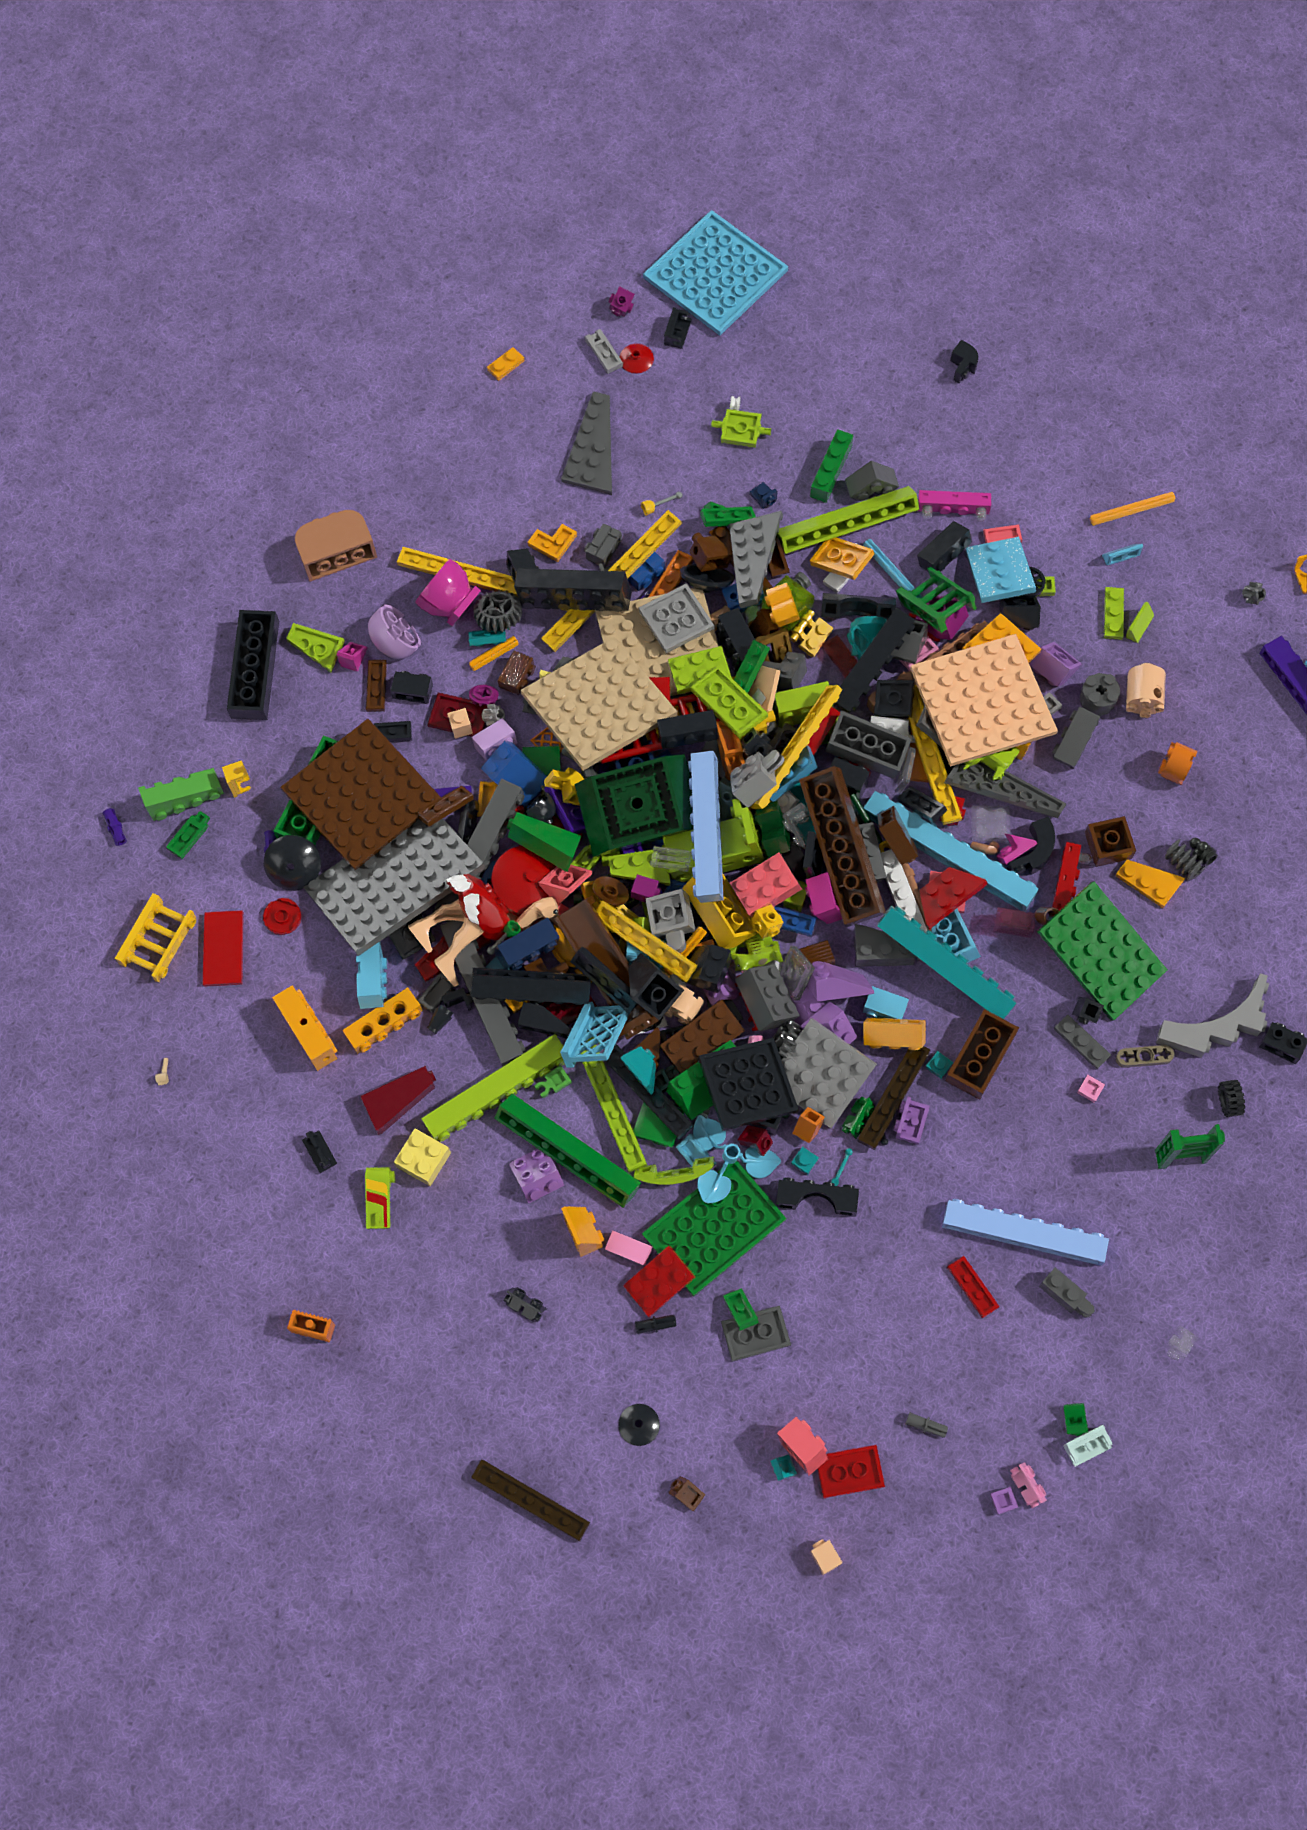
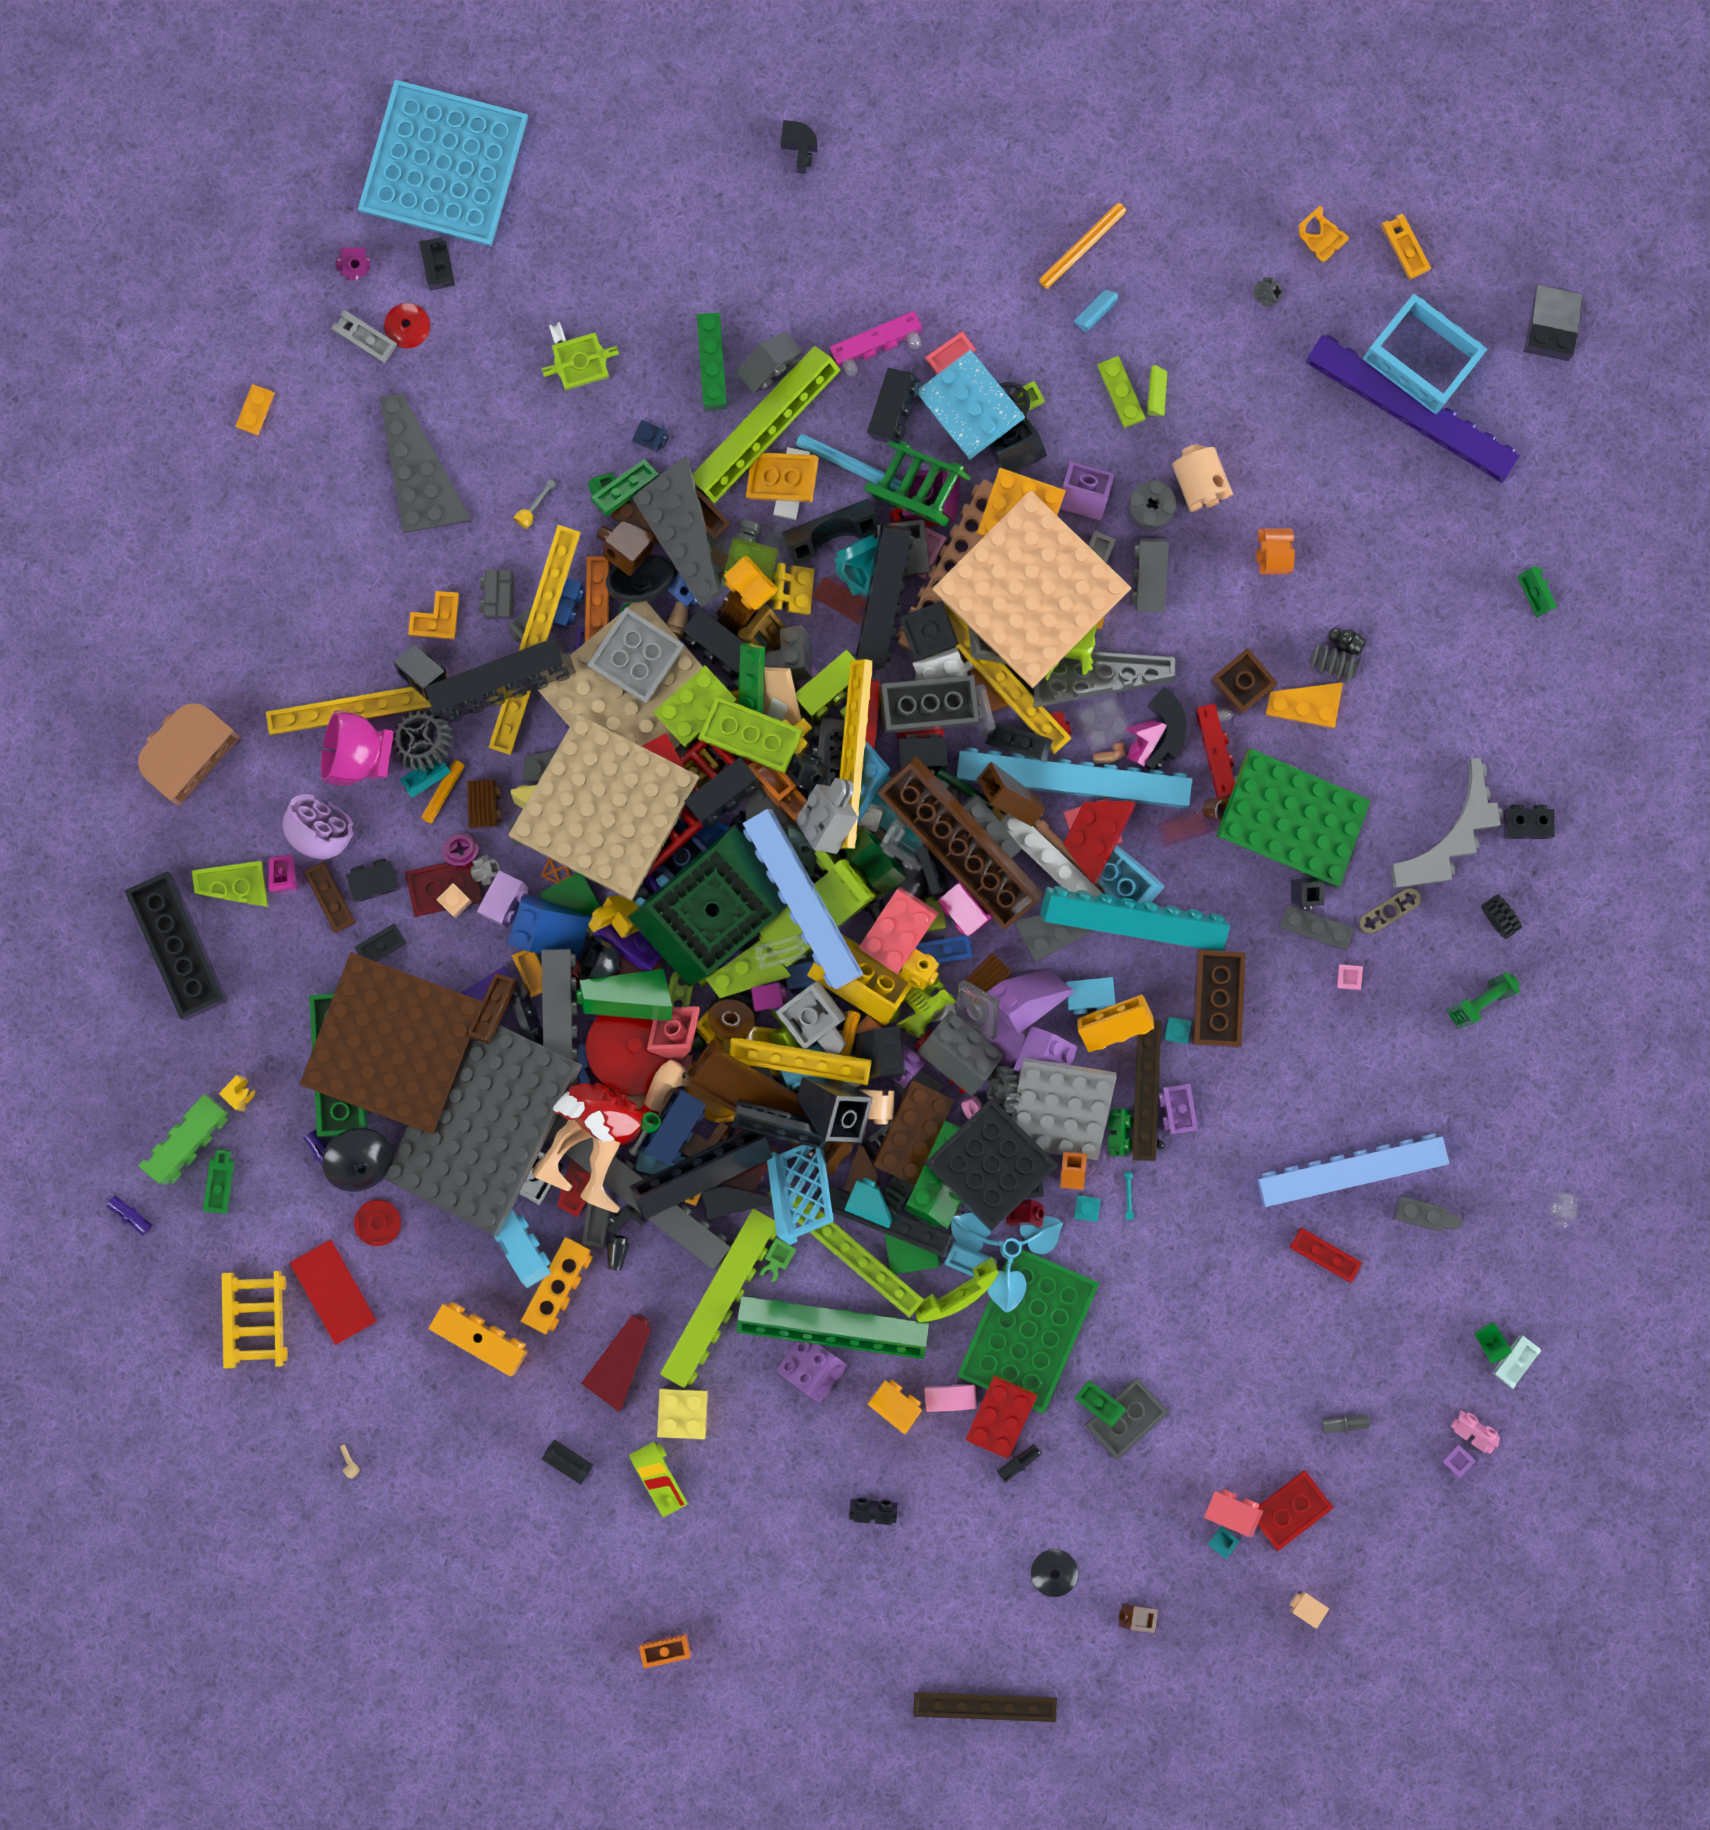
camera: 30 degrees left, 15 degrees up
black arch [776,1178,859,1217] -> none

